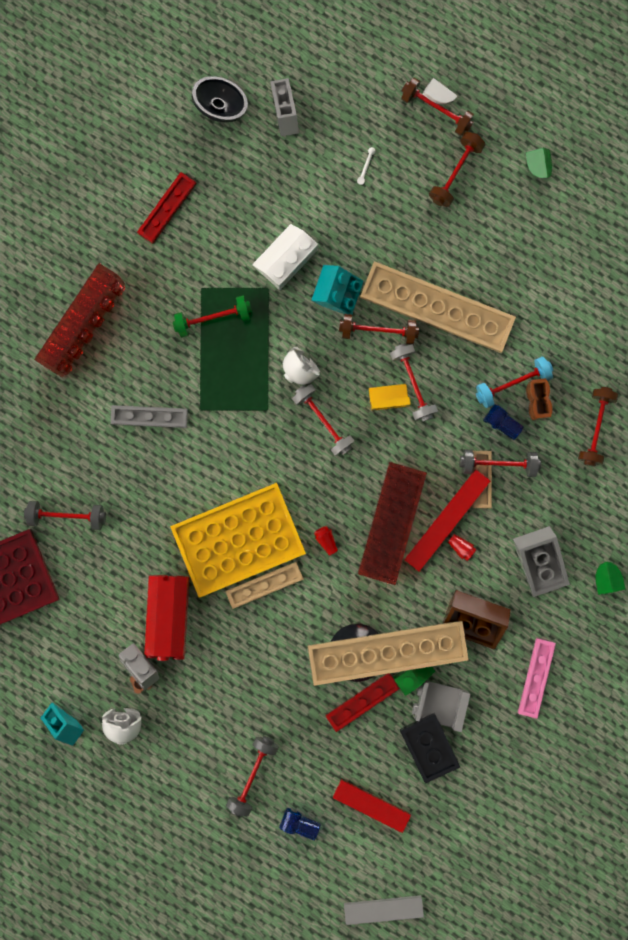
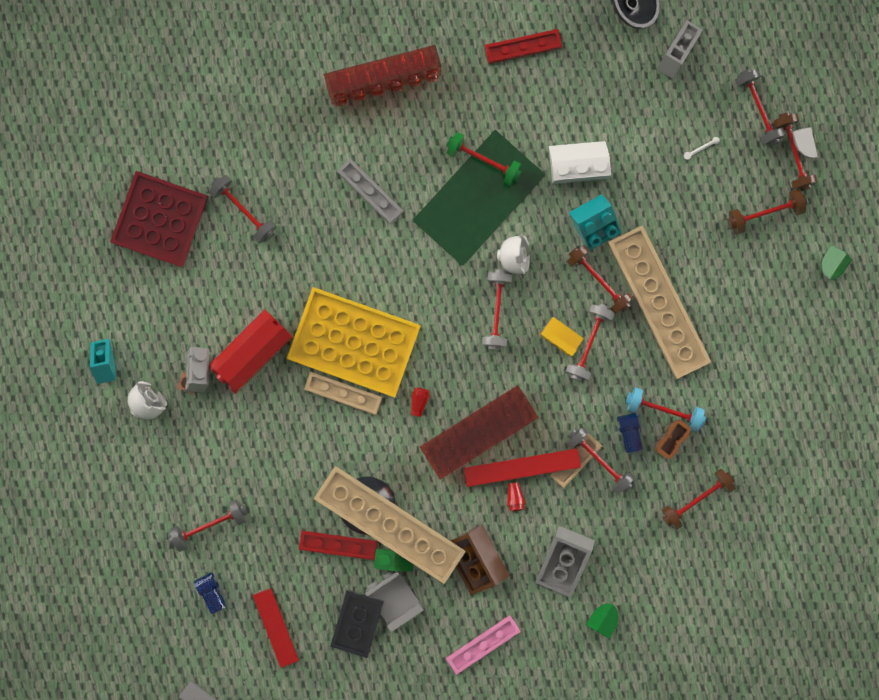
camera: 35 degrees right, 0 degrees up
none -> dark grey axle [735,69,786,146]

